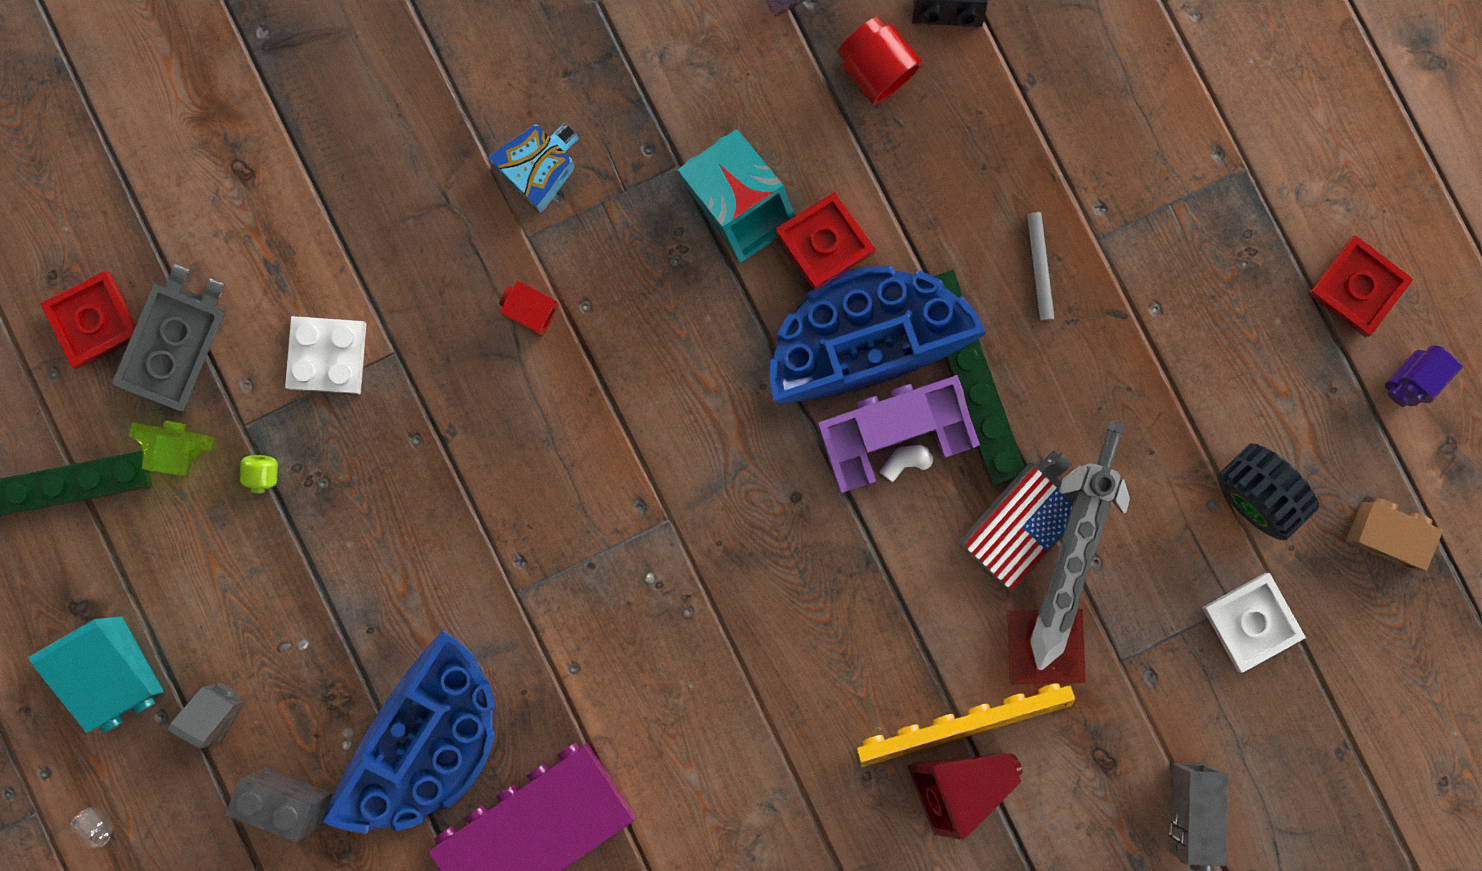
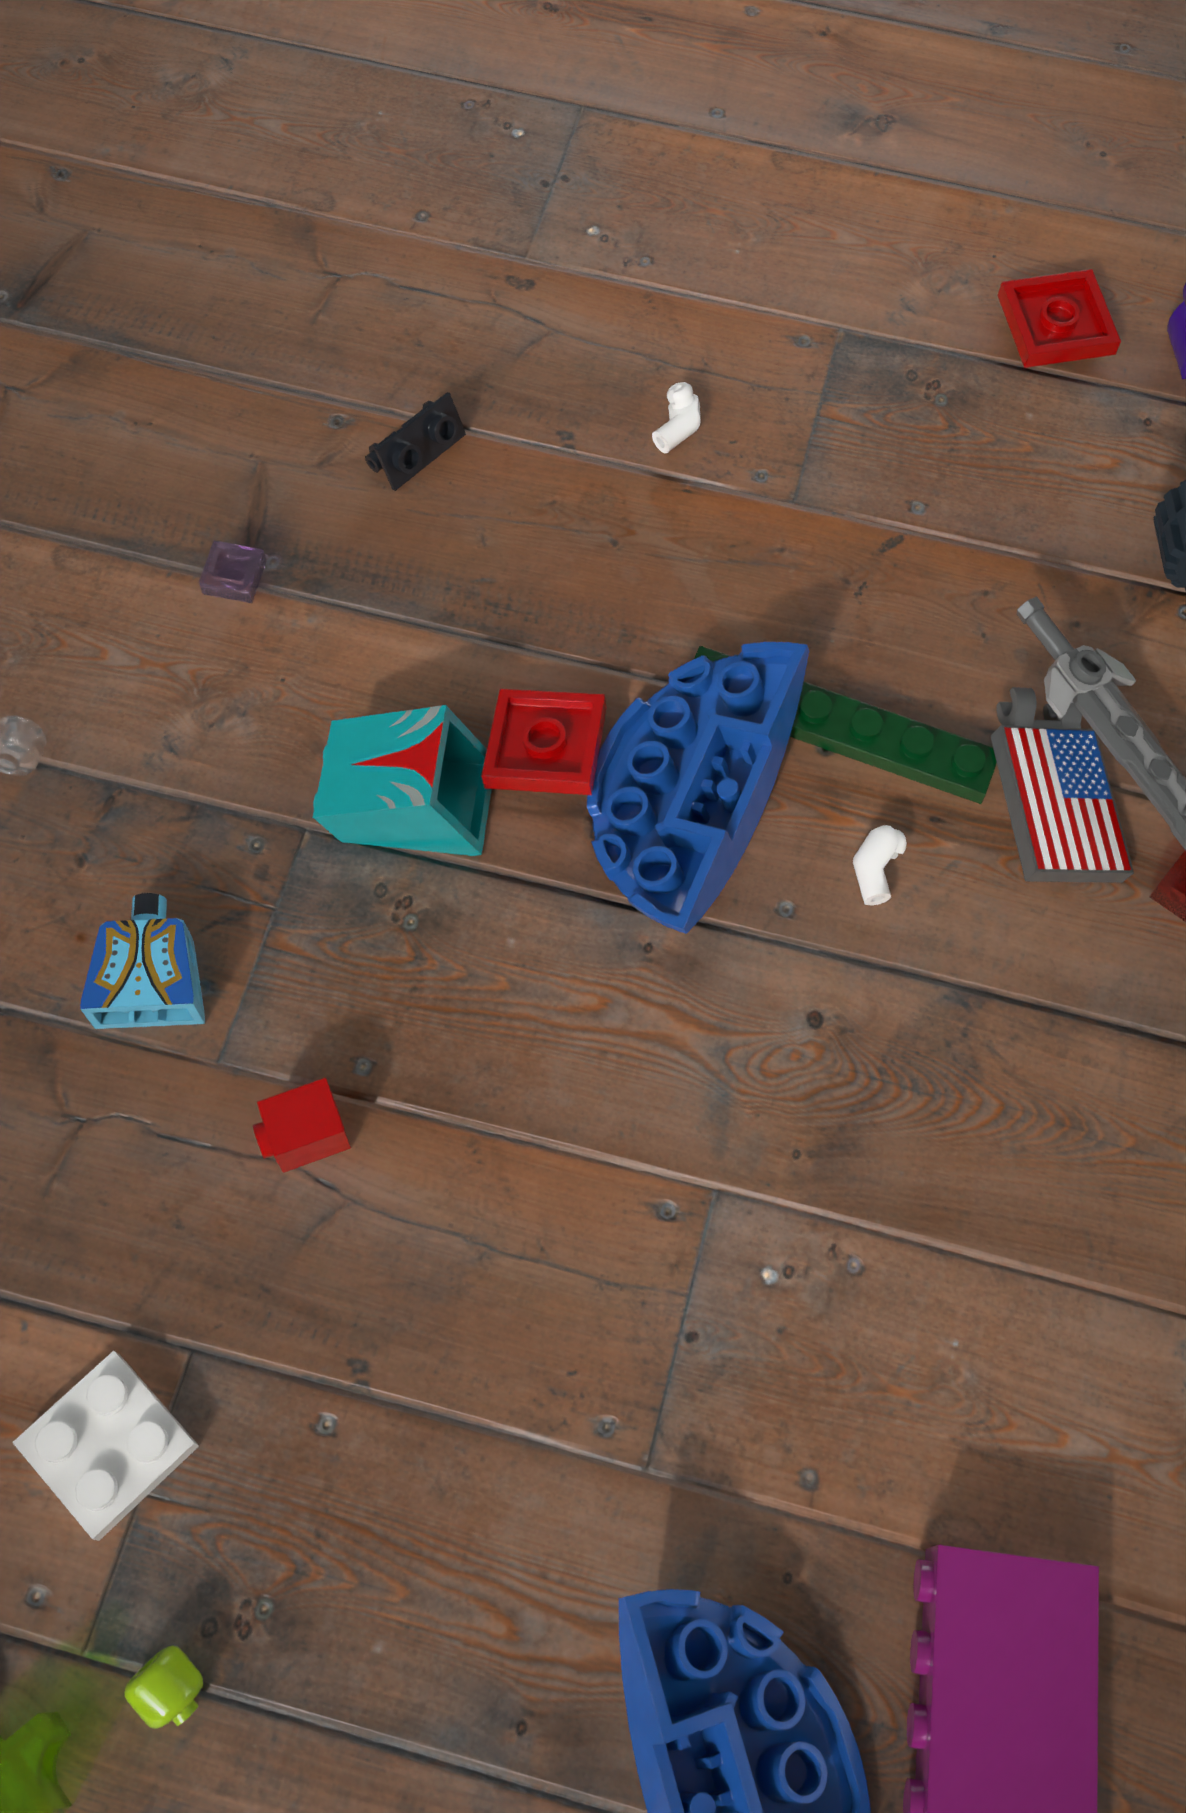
camera: 50 degrees left, 20 degrees down
medium lavender bracket [817,375,980,494] -> none
red piece [837,17,923,105] -> none
light grey bar [1027,212,1055,321] -> none
none -> white arm [652,382,701,453]

